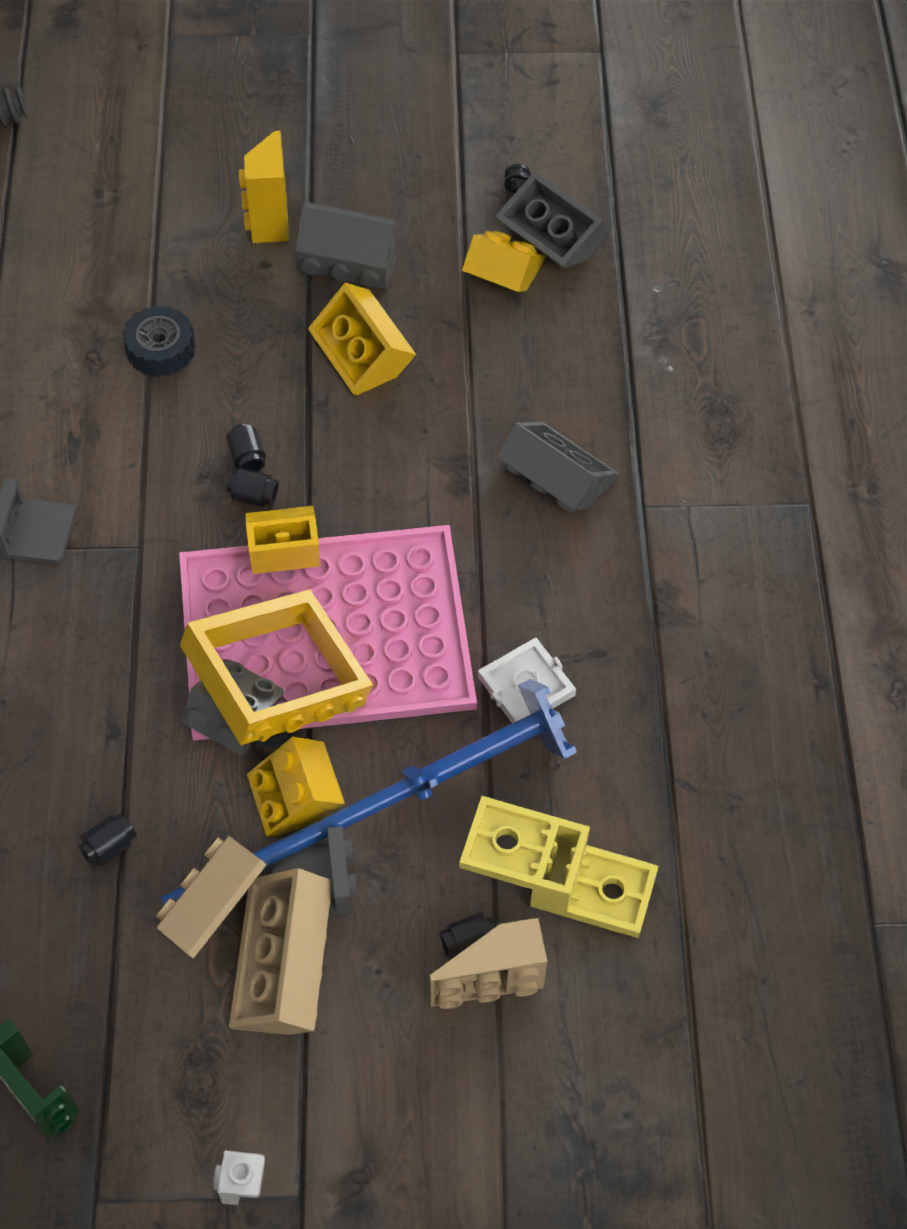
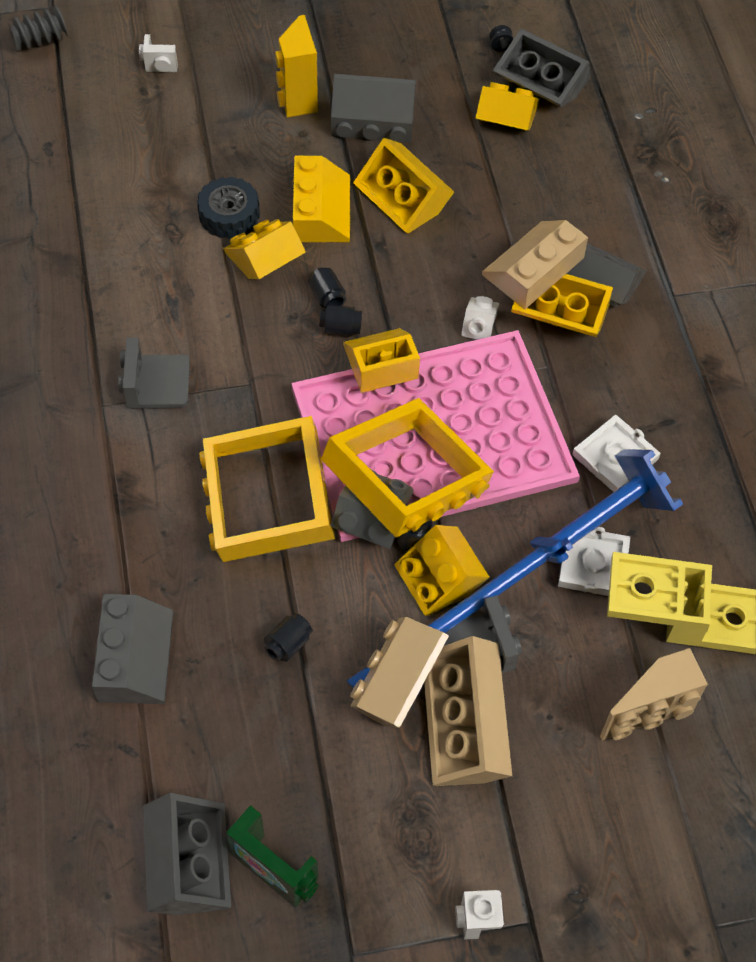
camera: 10 degrees left, 0 degrees up
black brick [439,912,496,960] -> none
none -> white bracket [139,34,178,72]
none -> yellow window [200,416,335,562]
none -> yellow slope [223,219,306,279]
none -> yellow slope [293,156,350,242]
none -> white bracket [462,296,499,340]
none -> tan slope [482,220,588,309]
none -> yellow slope [511,274,613,337]
none -> white plate [558,527,630,596]

